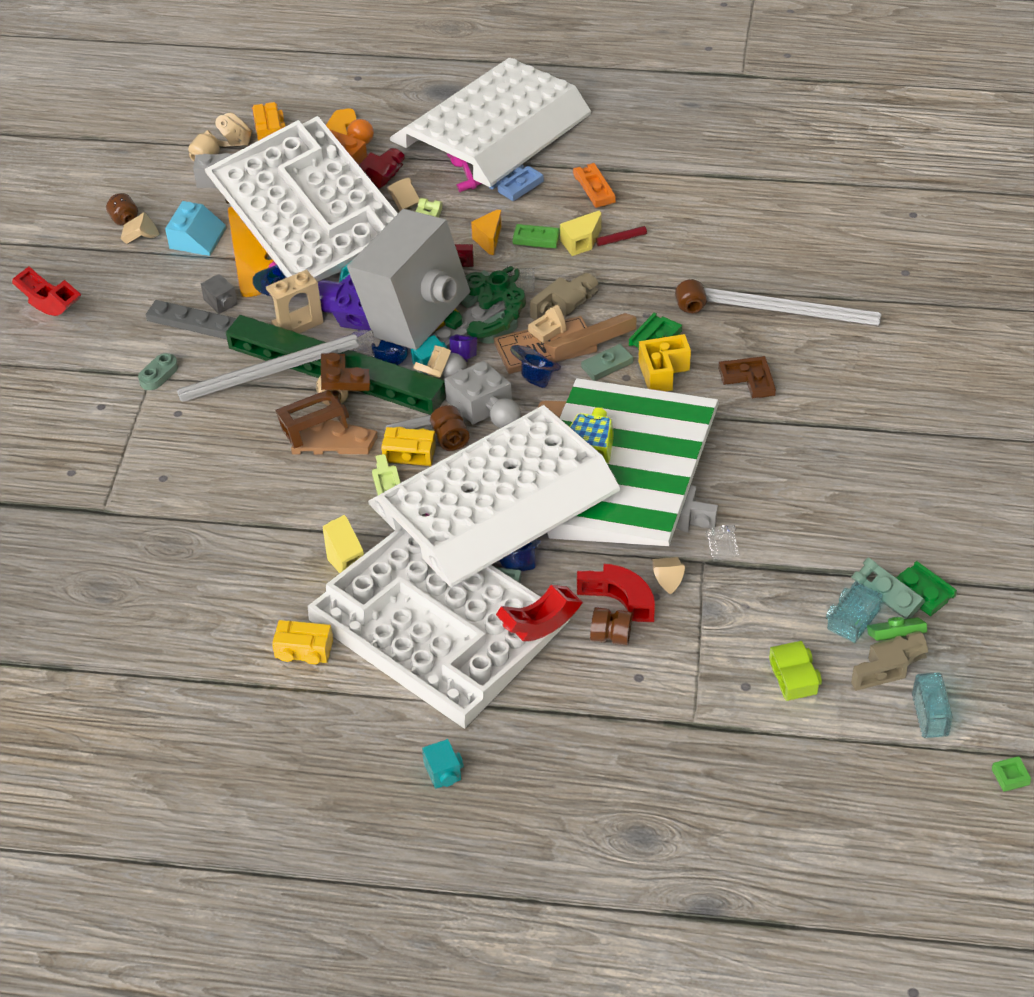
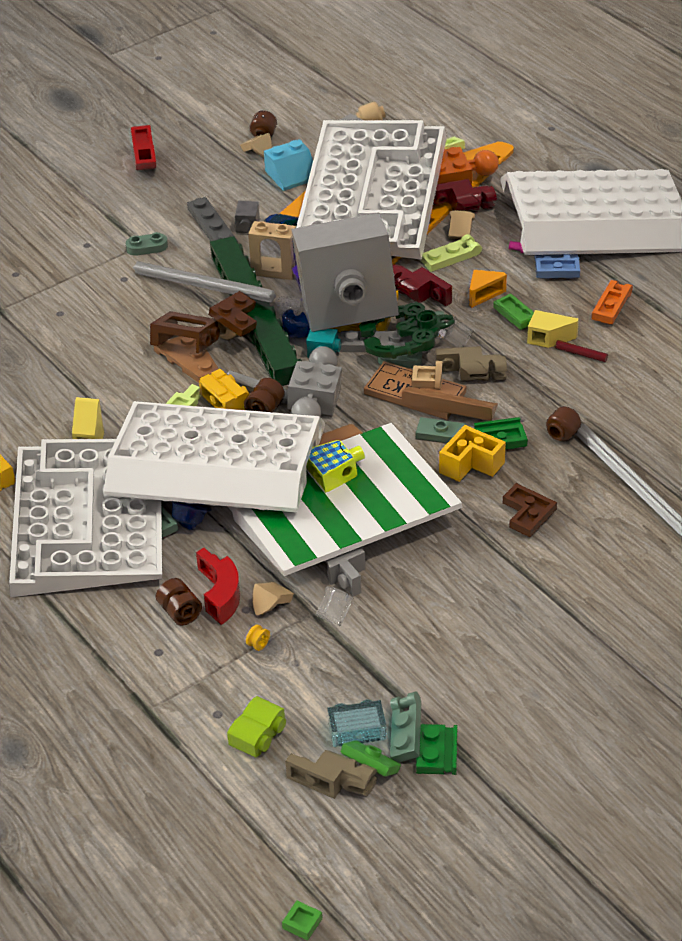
camera: 45 degrees right, 5 degrees down
tan helmet [204,113,252,147] -> none
light orange brick [252,102,285,141] -> none
tan tile [413,346,451,378] -> none
dark purple plate [449,334,477,362] -> none
red arch [496,584,583,641] -> none
clear blue piece [510,345,561,388] -> none
clear light blue brick [912,672,953,738] -> none
none -> yellow bush [246,624,270,651]

